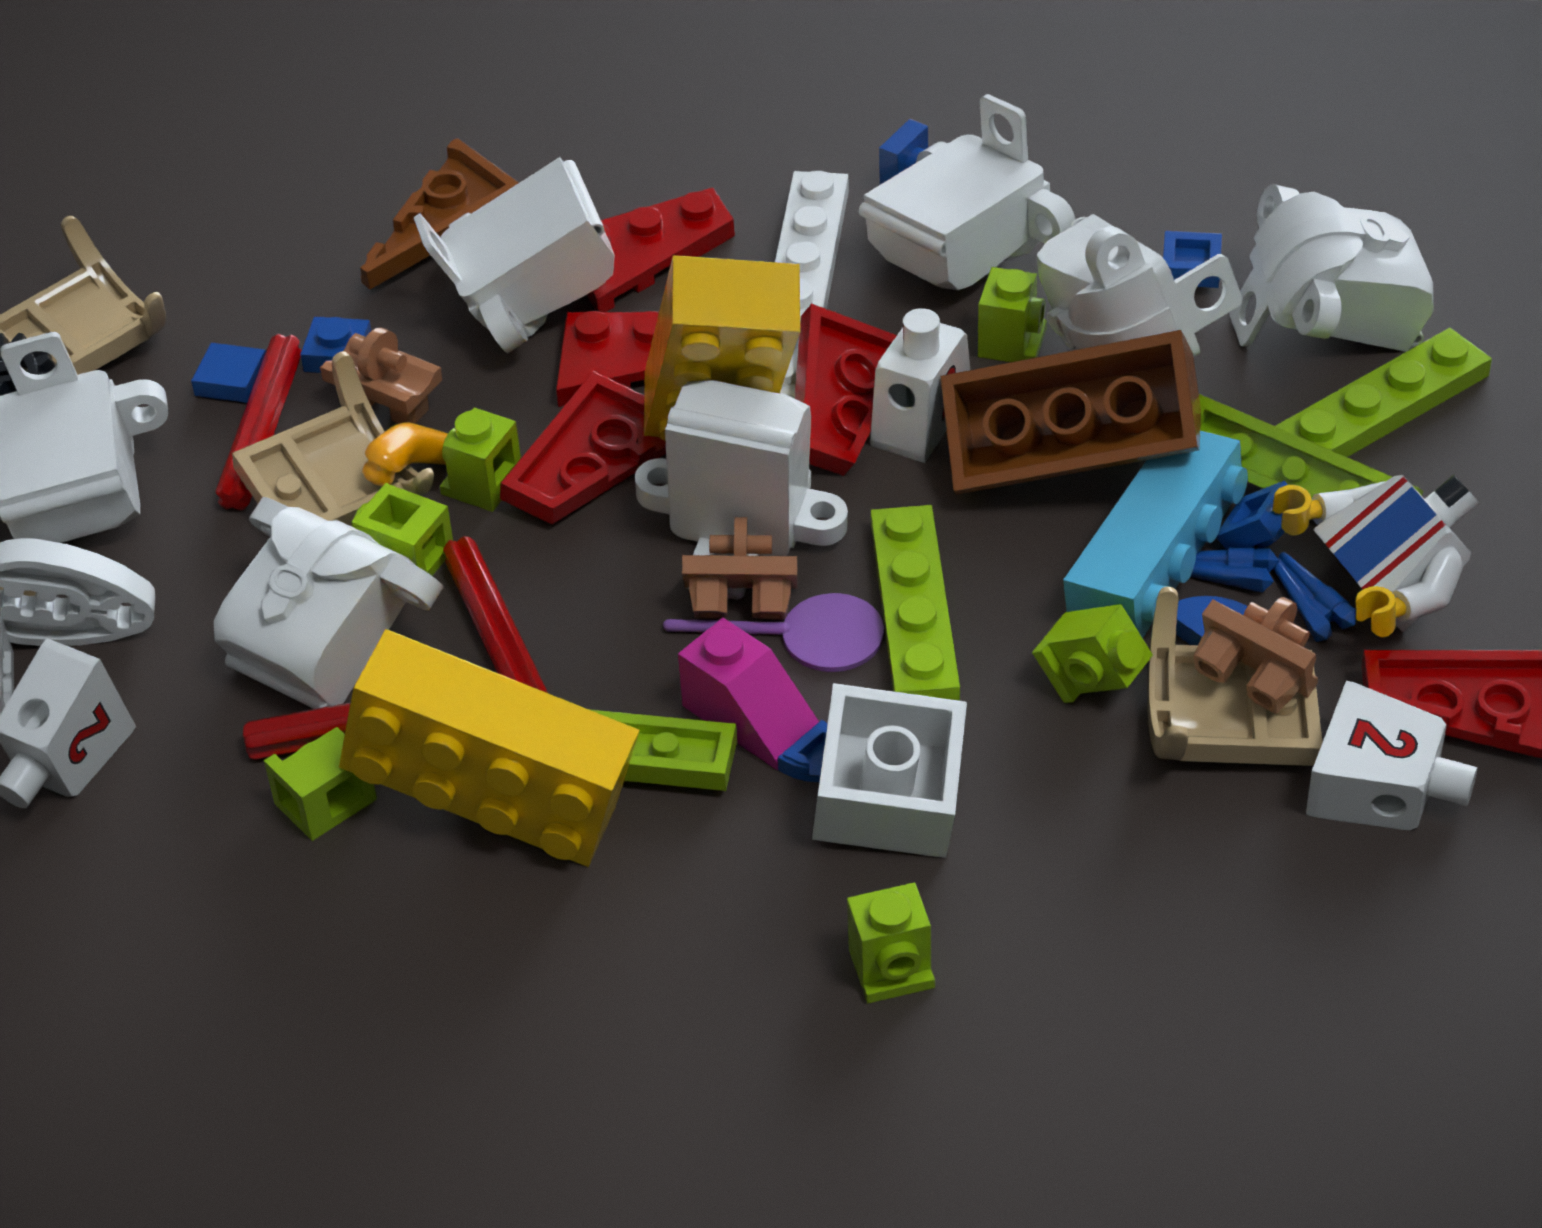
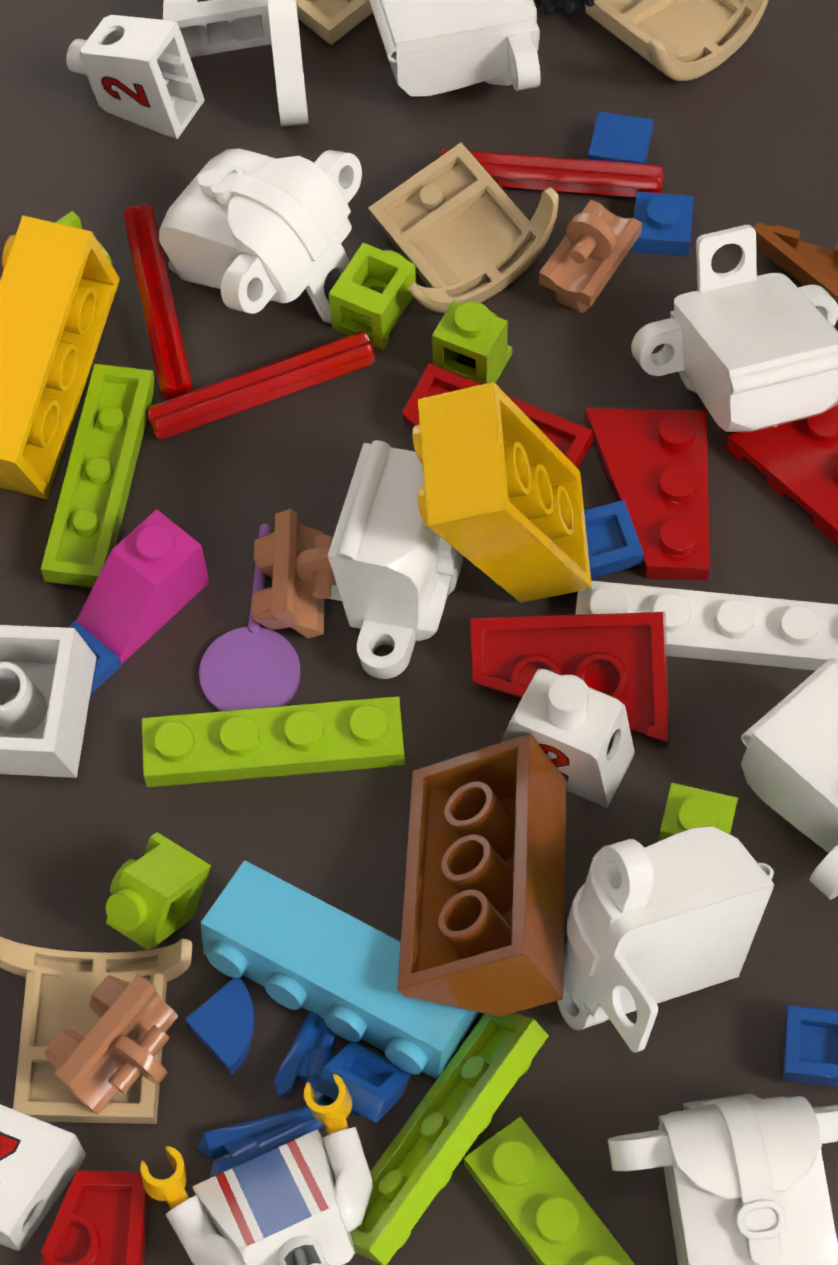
camera: 90 degrees right, 15 degrees up
light orange arm [362,422,448,487] -> none

